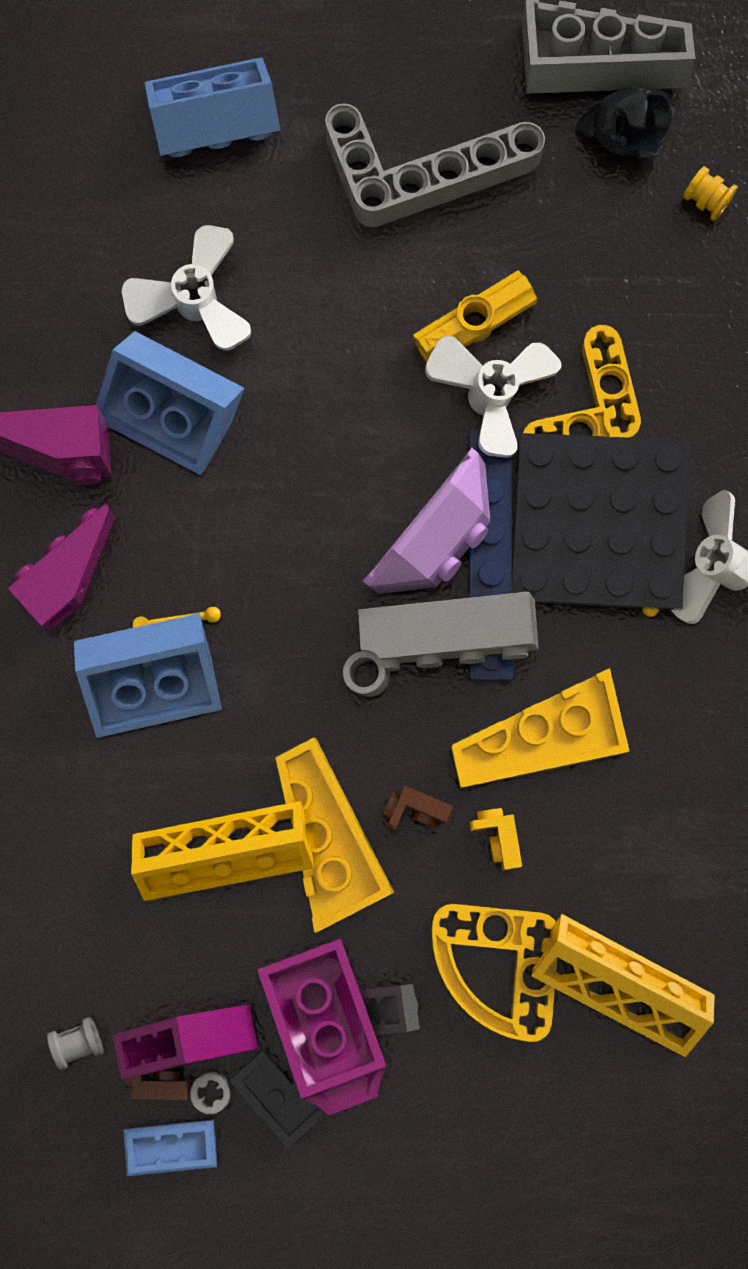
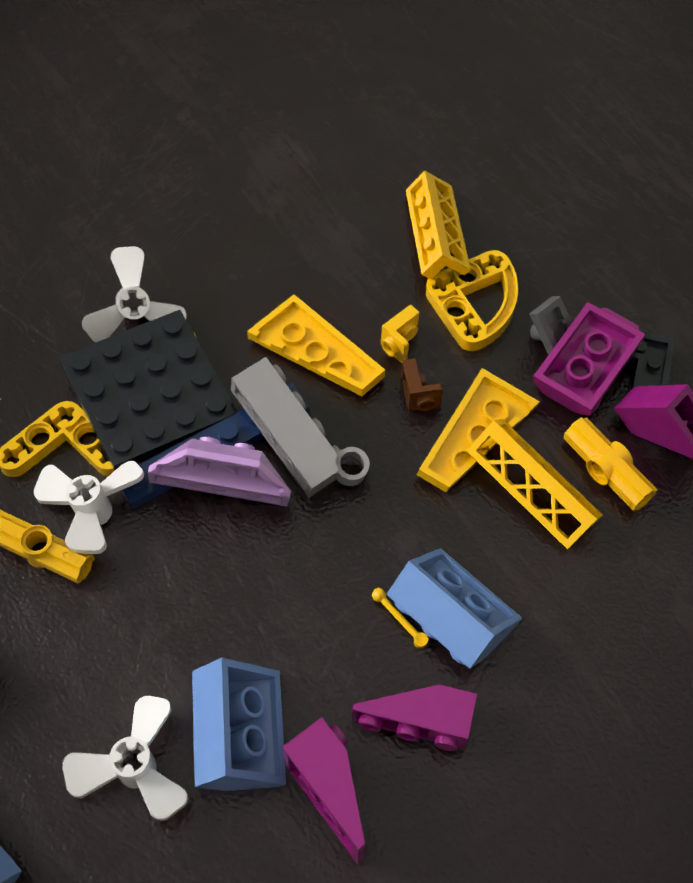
camera: 120 degrees left, 20 degrees down
none -> yellow piece [563,417,658,511]

